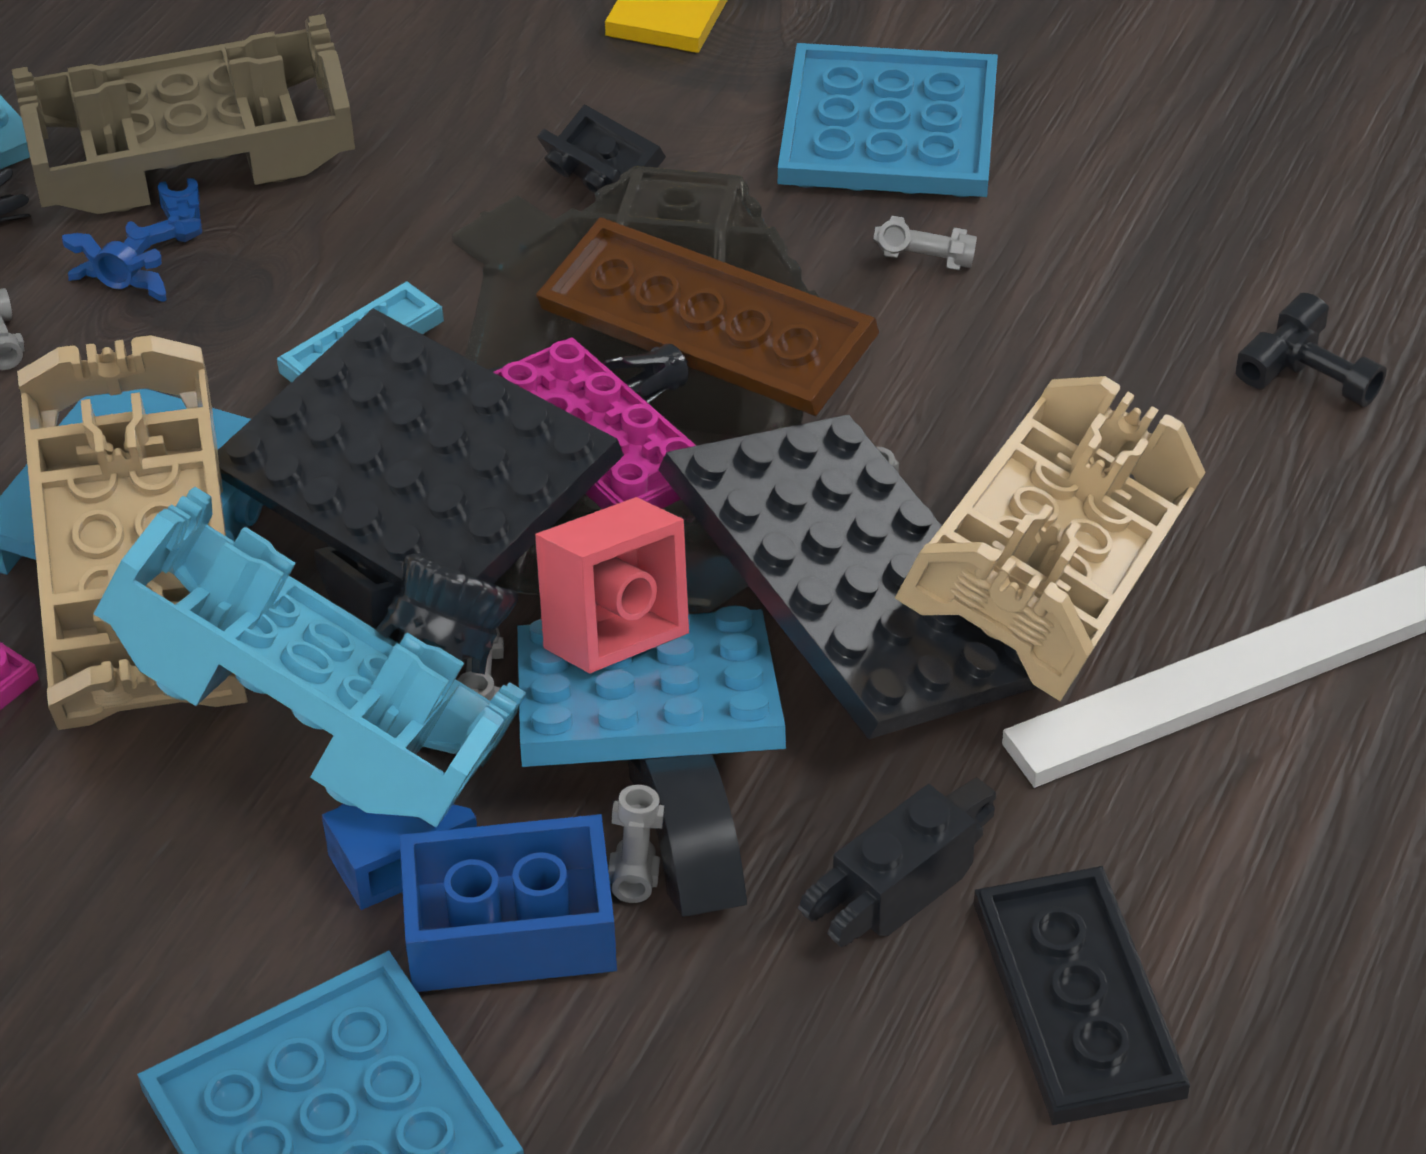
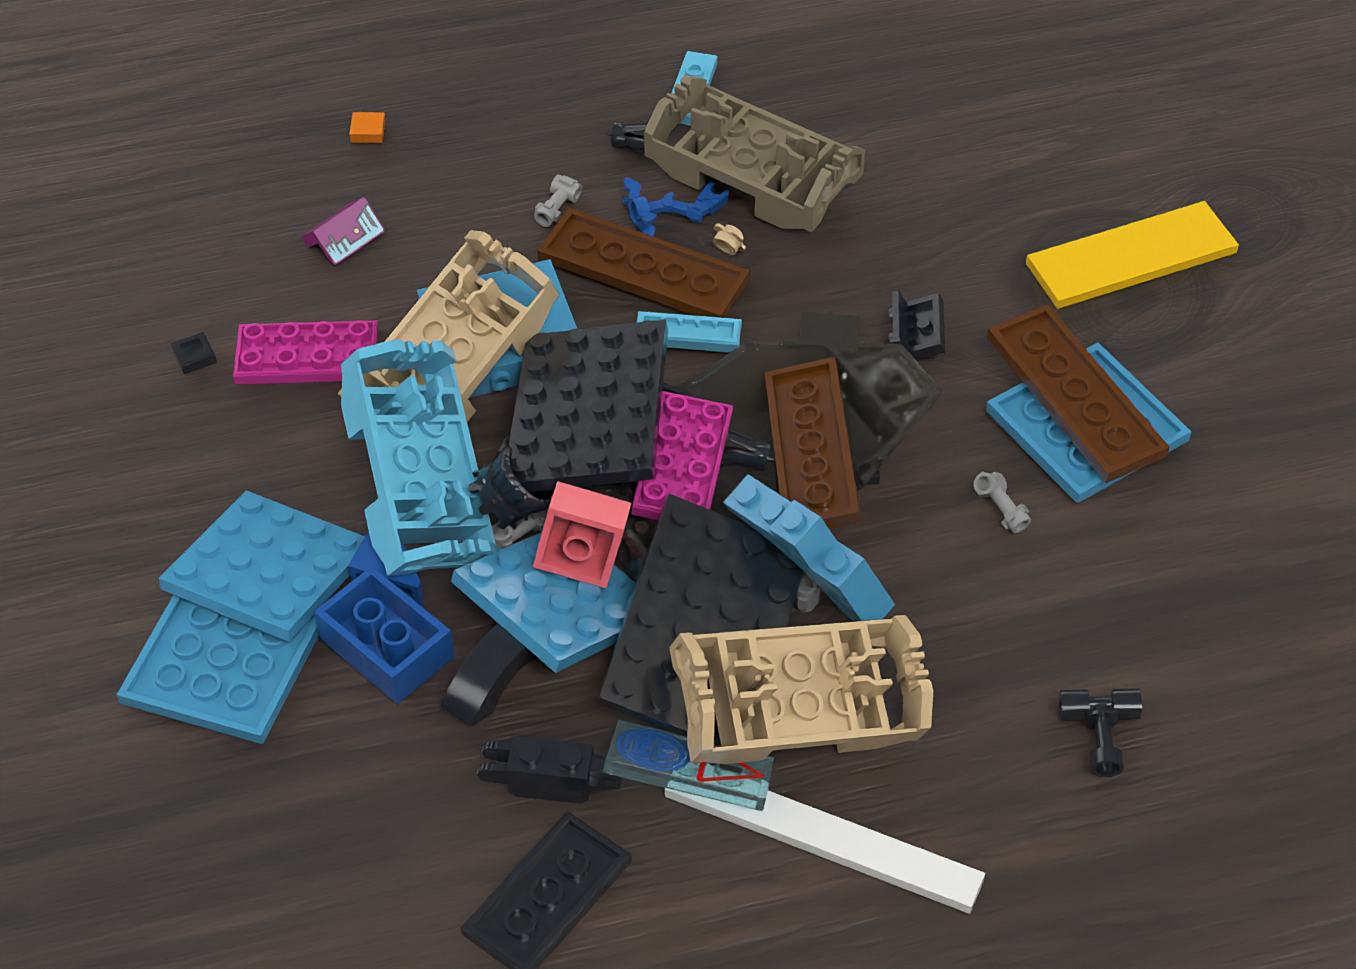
camera: 50 degrees right, 5 degrees up
light grey bar [608,785,664,903] -> none
none -> dark azure plate [159,490,365,642]
none -> reddish brown plate [537,207,750,318]
none -> clear light blue tile [603,720,774,811]
none -> tan plate [712,224,746,255]
none -> dark azure arch [723,474,895,622]
none -> reddish brown plate [987,304,1170,483]

